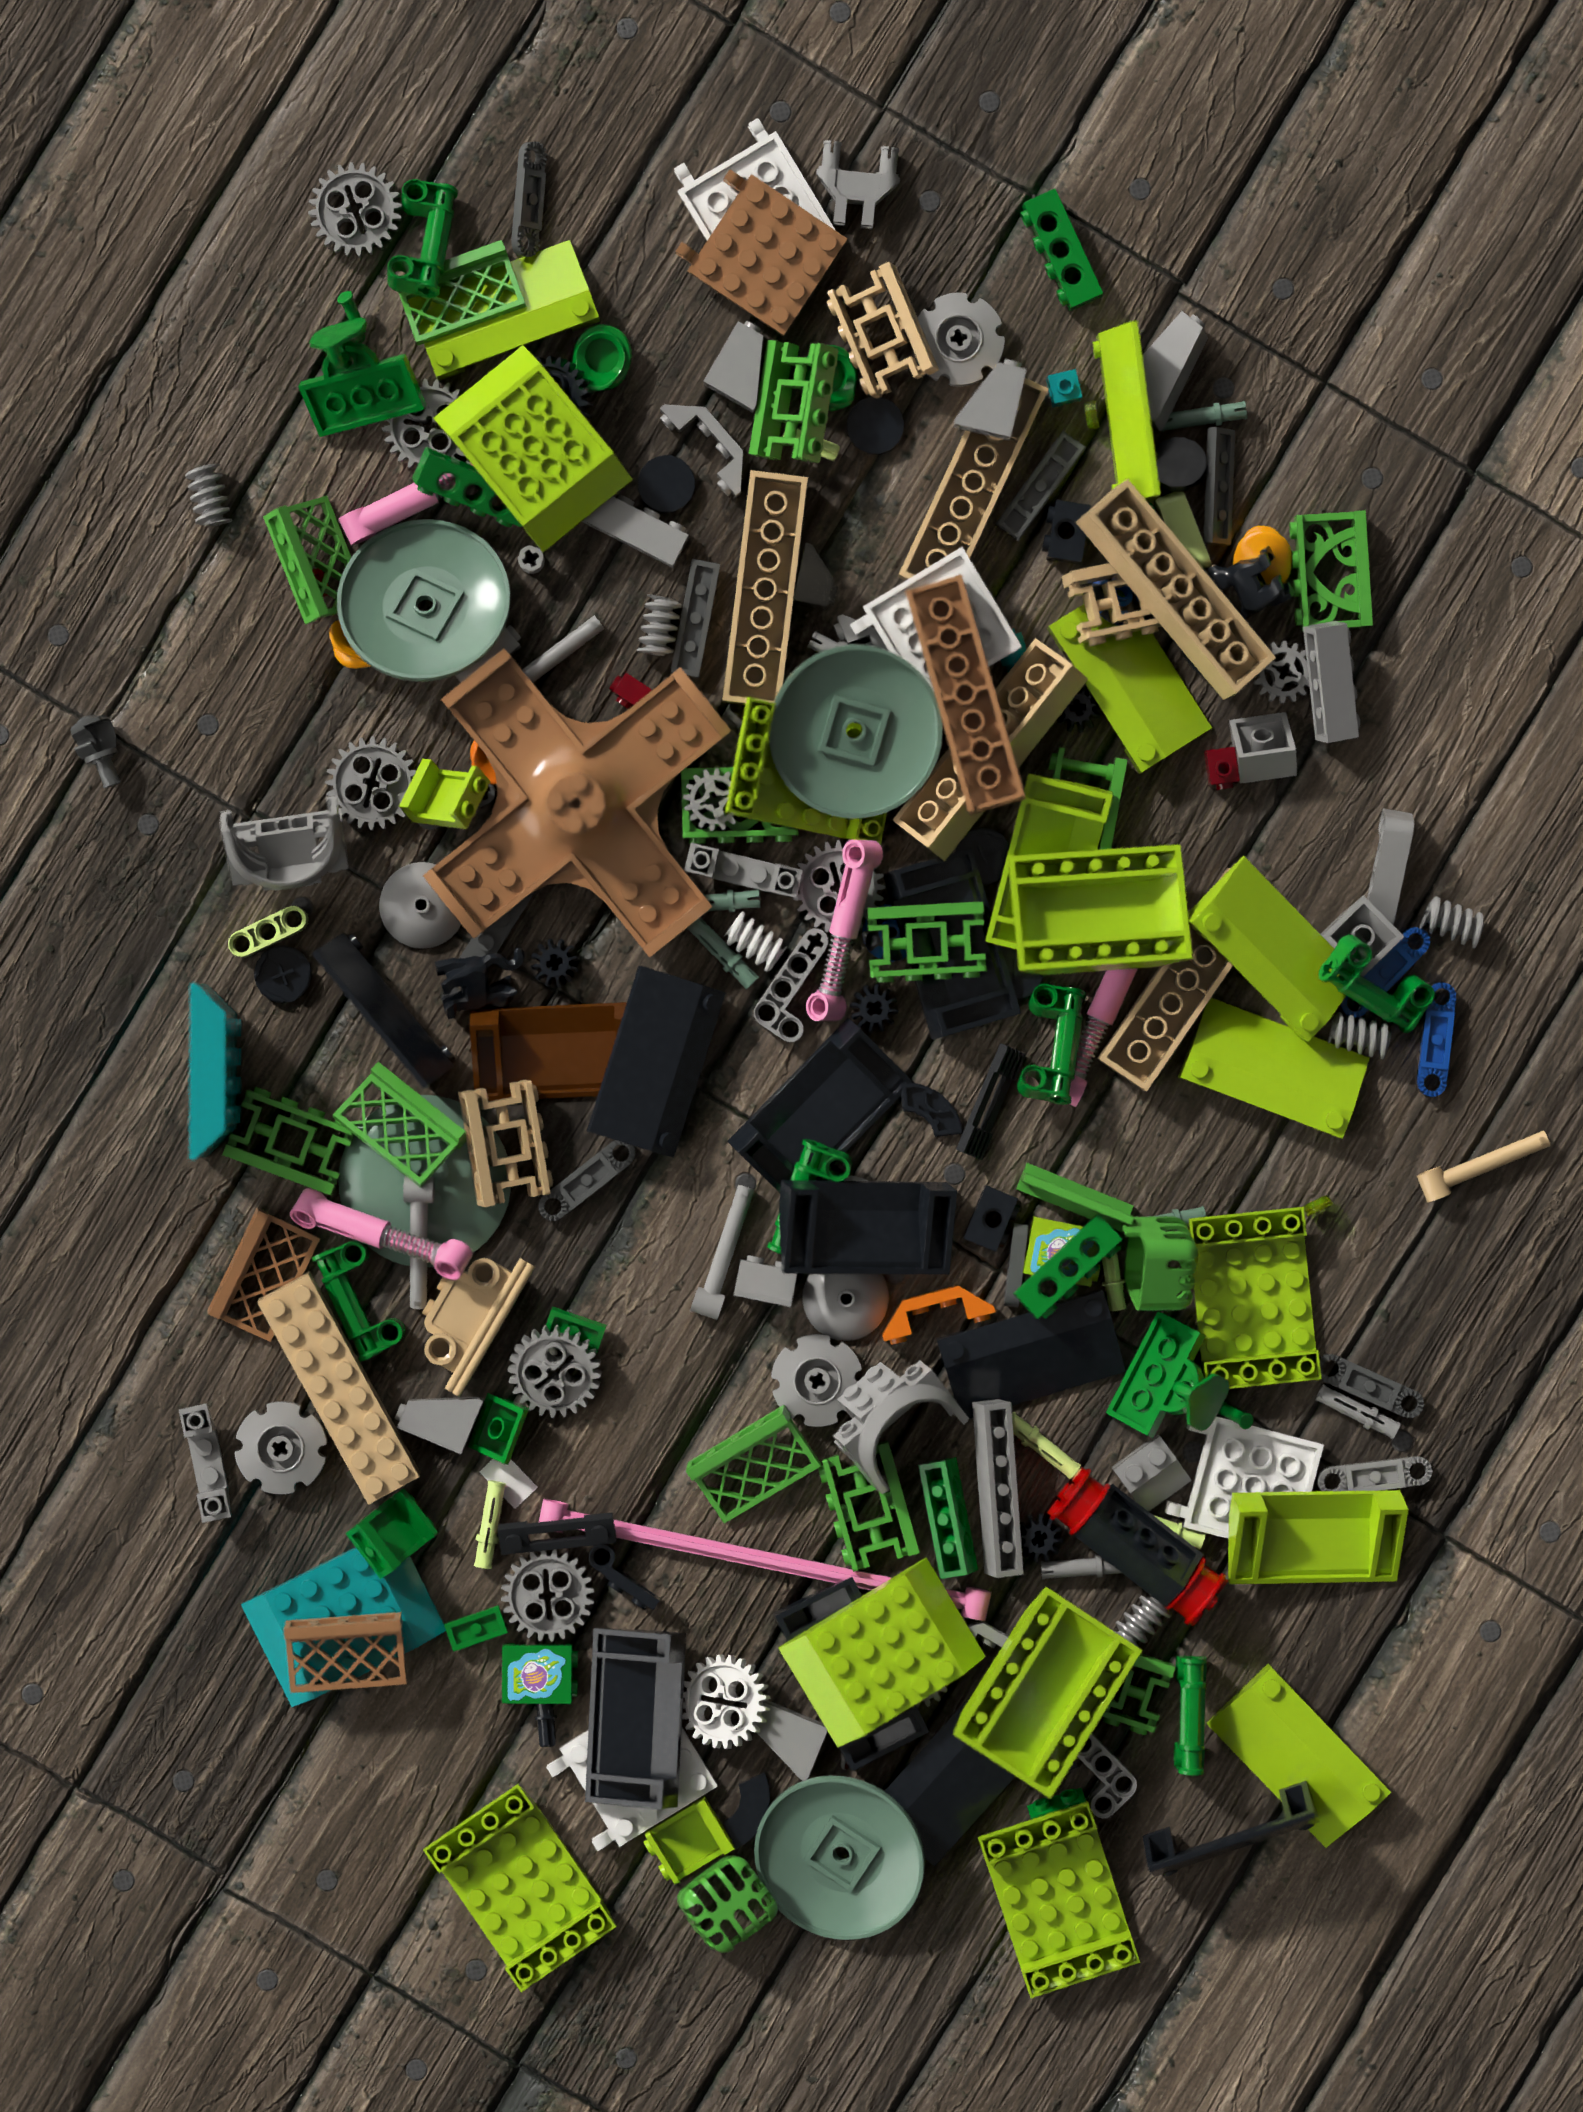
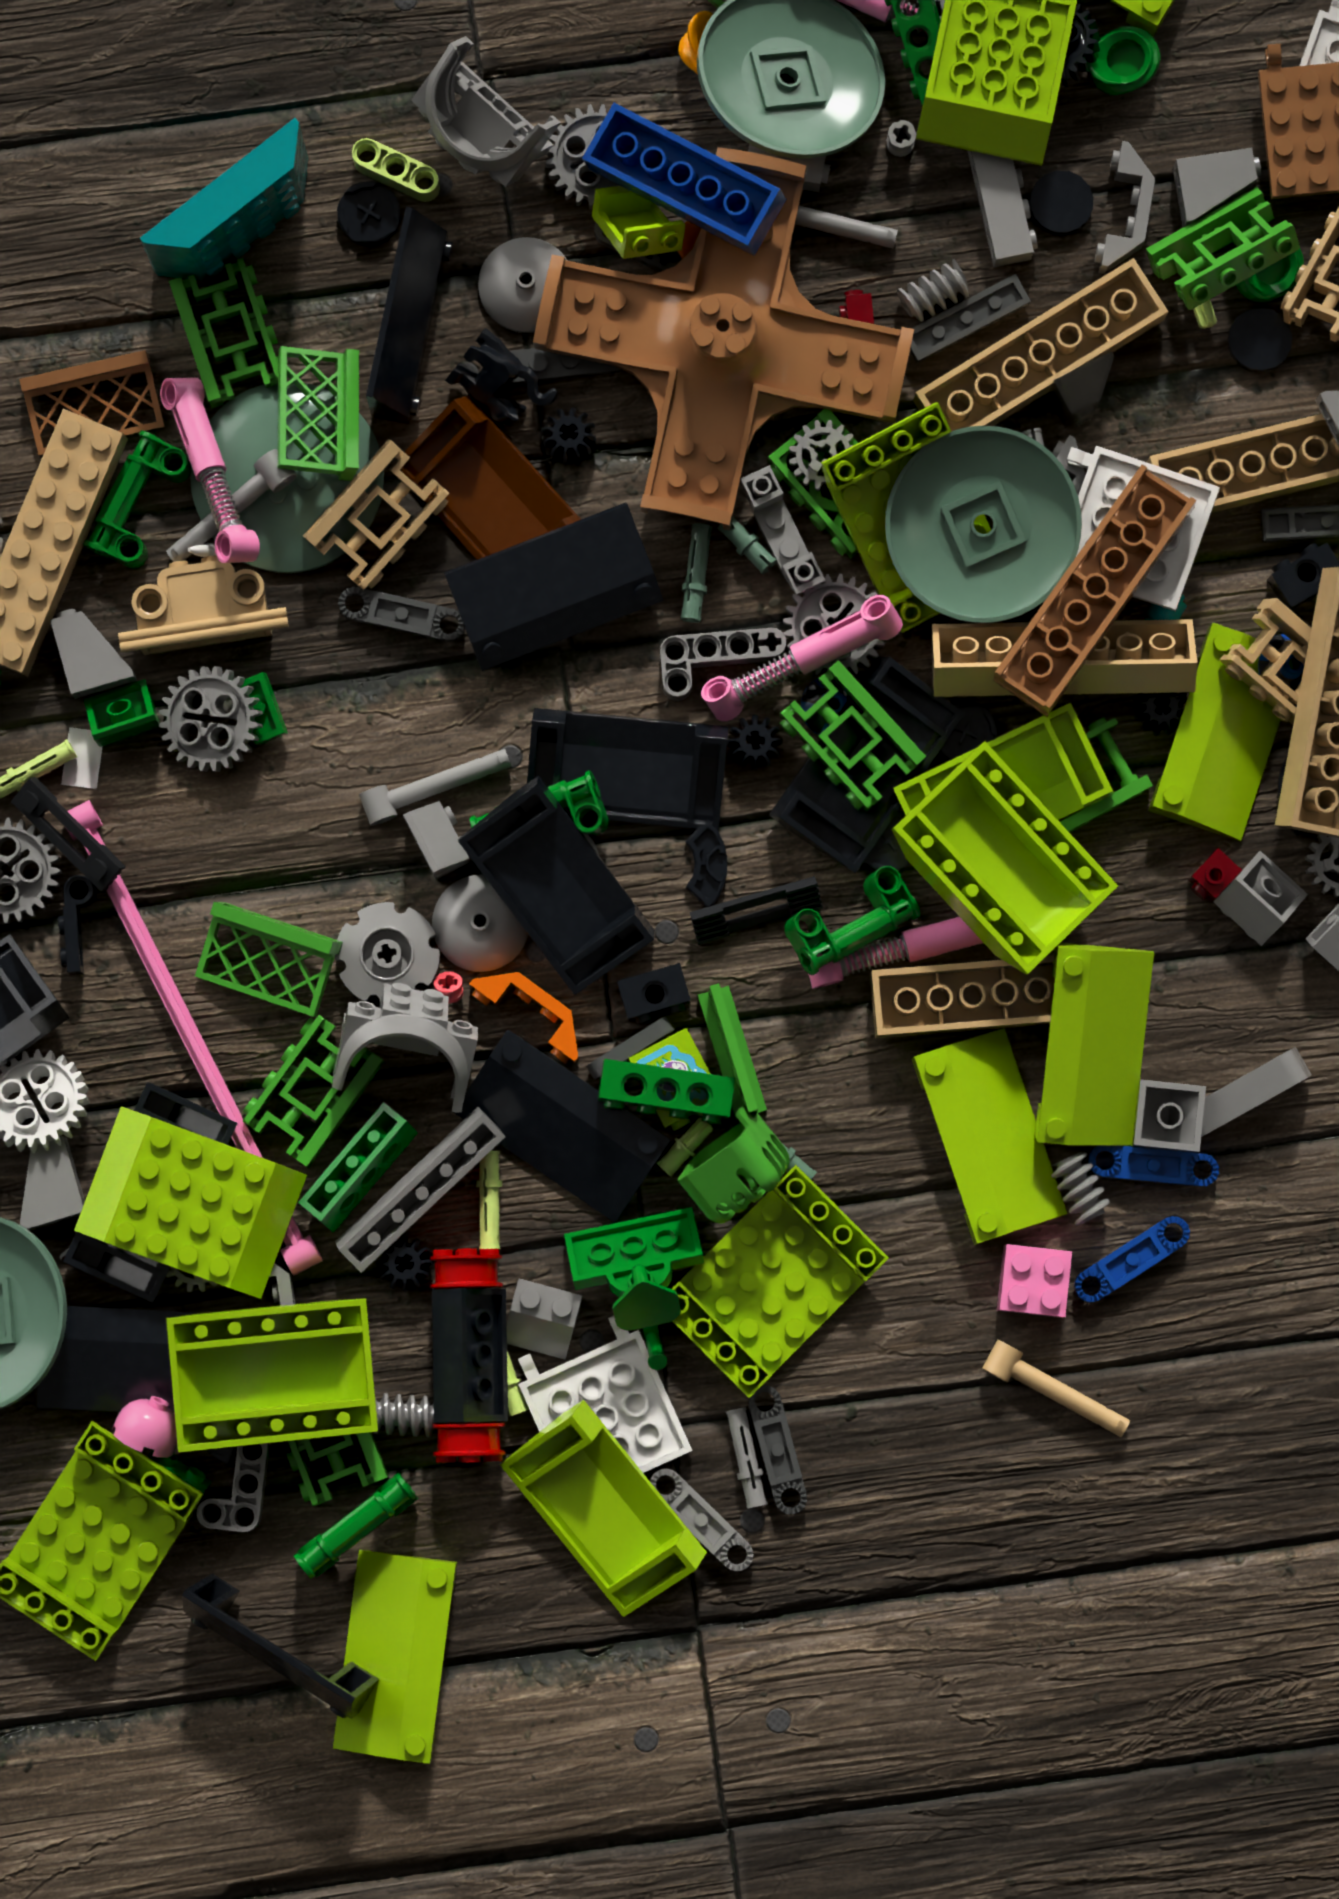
camera: 50 degrees right, 5 degrees down
white piece [724,911,787,972] -> none
light grey pin [1041,1555,1122,1580] -> none
clear neon green tile [1304,1195,1333,1217] -> none
green piece [1319,935,1435,1033] -> none
light grey piece [1420,896,1484,949] -> none
none -> bright pink cylinder [112,1396,177,1458]
none -> white helmet [188,543,216,557]
none -> coral bush [434,972,463,1004]
none -> blue brick [582,103,787,256]
none -> bright pink brick [997,1244,1072,1318]

